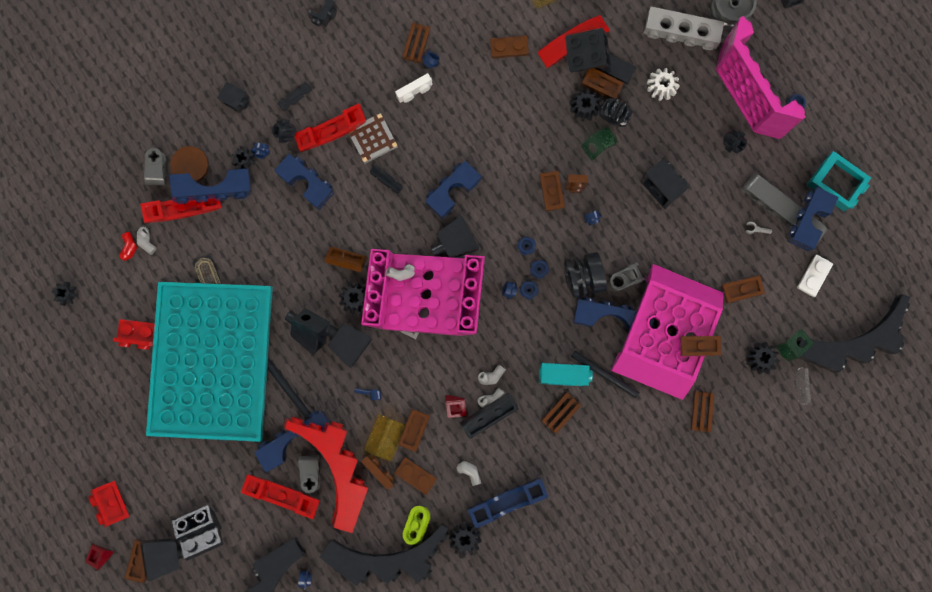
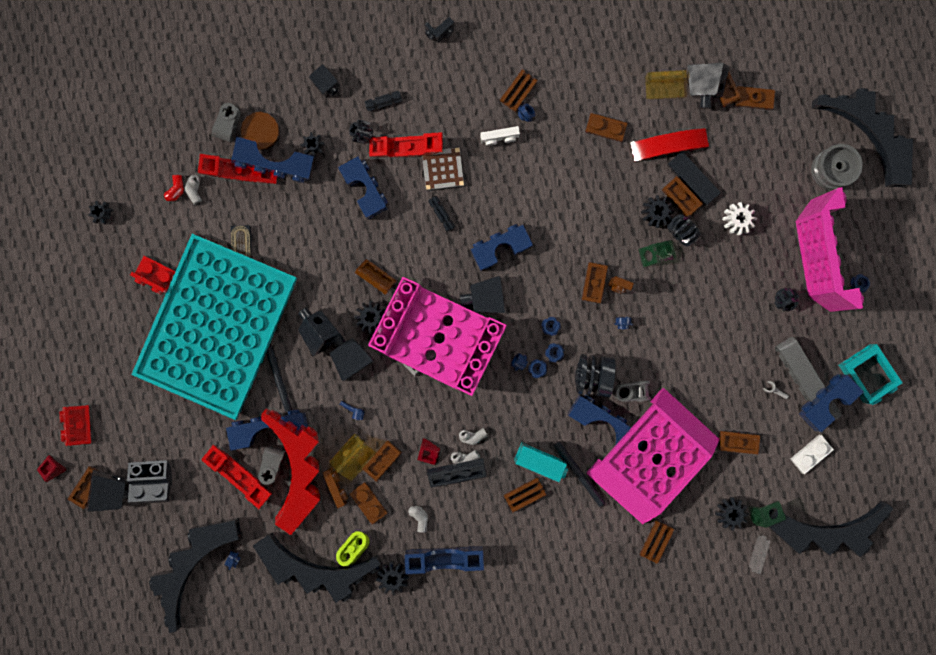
camera: 15 degrees right, 5 degrees up
dark blue plate [251,143,270,159] -> none
light grey arm [385,264,415,281] -> none
black bracket [565,28,611,73] -> none
black brick [640,159,689,209] -> none
light grey brick [643,6,724,50] -> none
reddish brown plate [680,336,721,356] -> none

